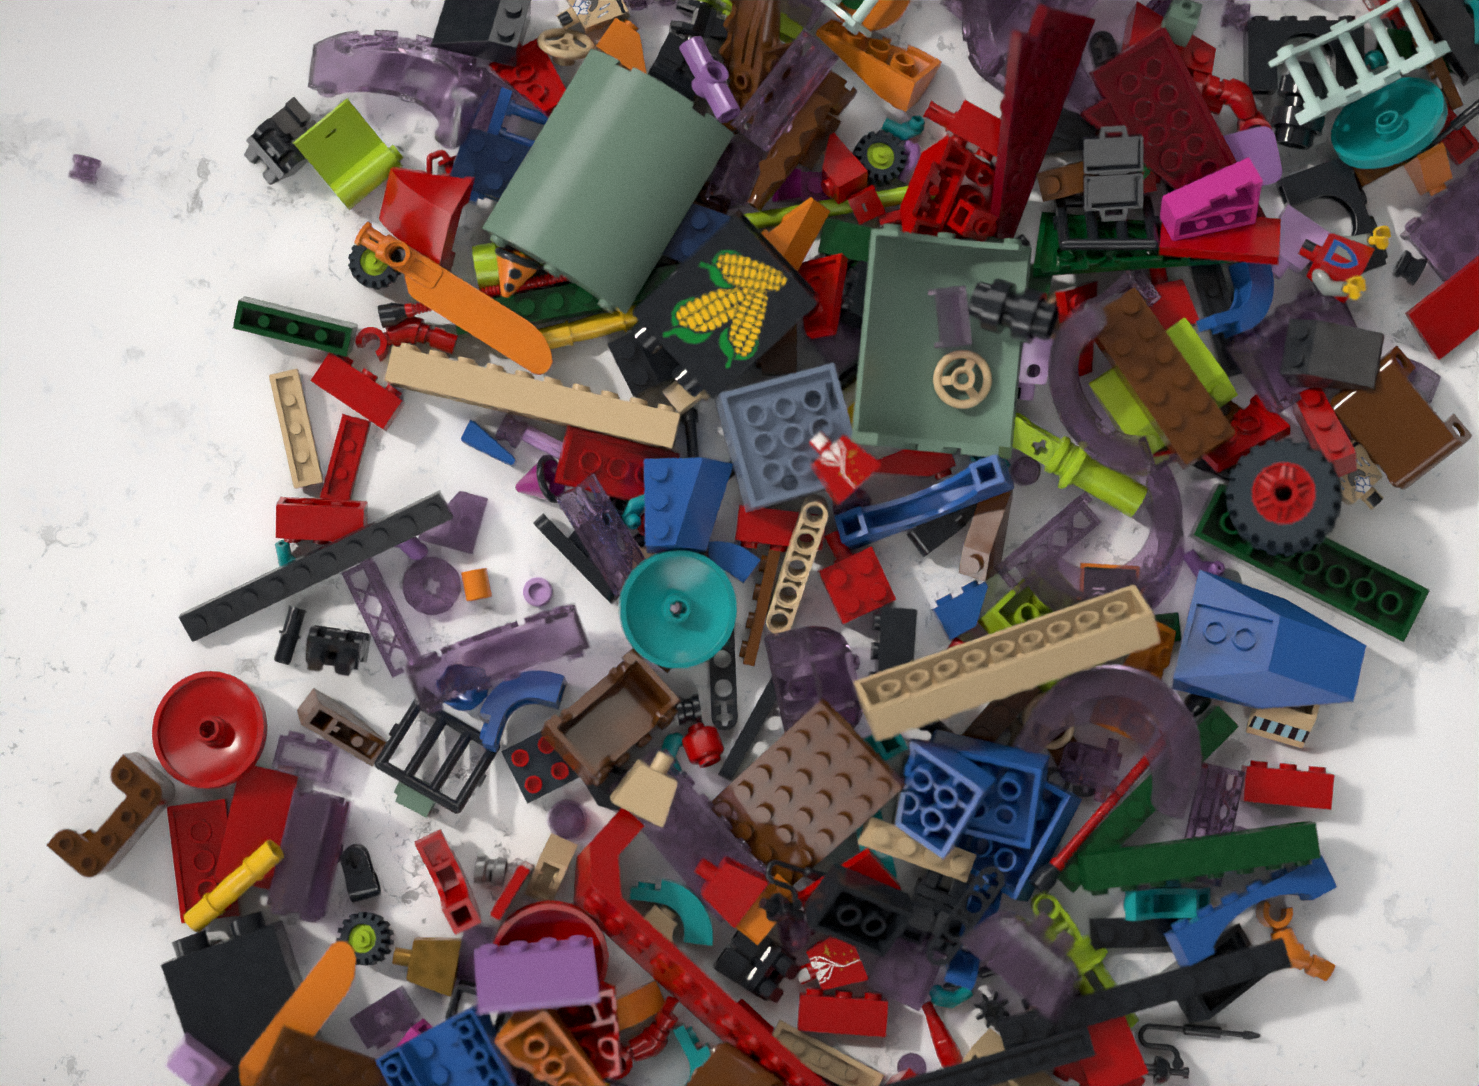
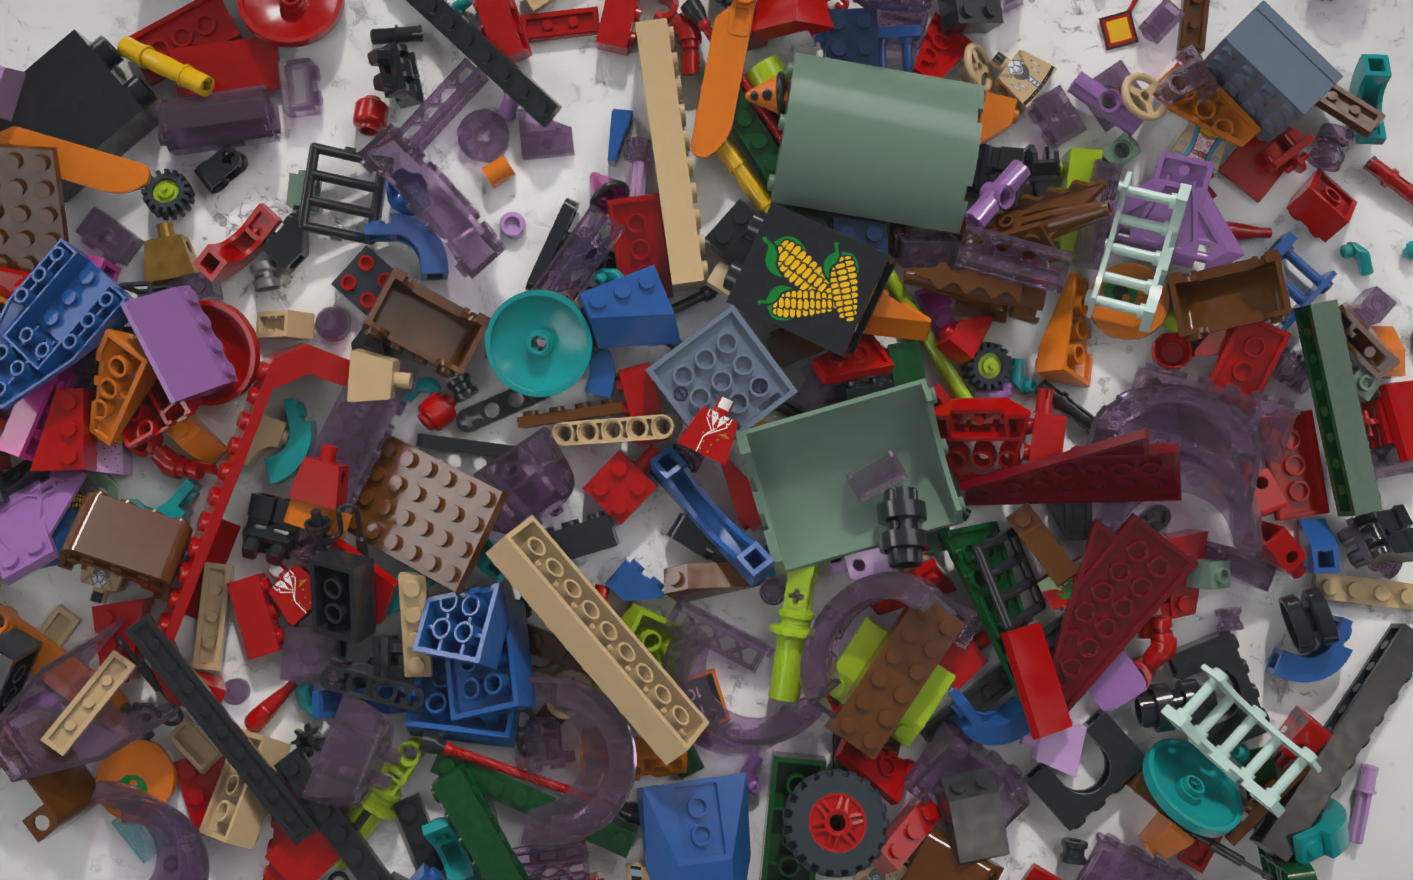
camera: 65 degrees right, 0 degrees up
reddish brown slope [297,688,387,767] -> none
red tile [490,861,534,921] -> none
red tile [847,185,886,225] -> none
tan piece [933,350,992,409] -> none
red brick [947,198,998,242] -> none
black piece [1083,125,1143,222] -> none
dark pink wedge [1160,157,1263,241] -> none
torso [1298,226,1391,304] -> none
none -> black slope [261,211,309,273]
none -> red head [353,95,389,136]
none -> black pin [1035,378,1108,439]

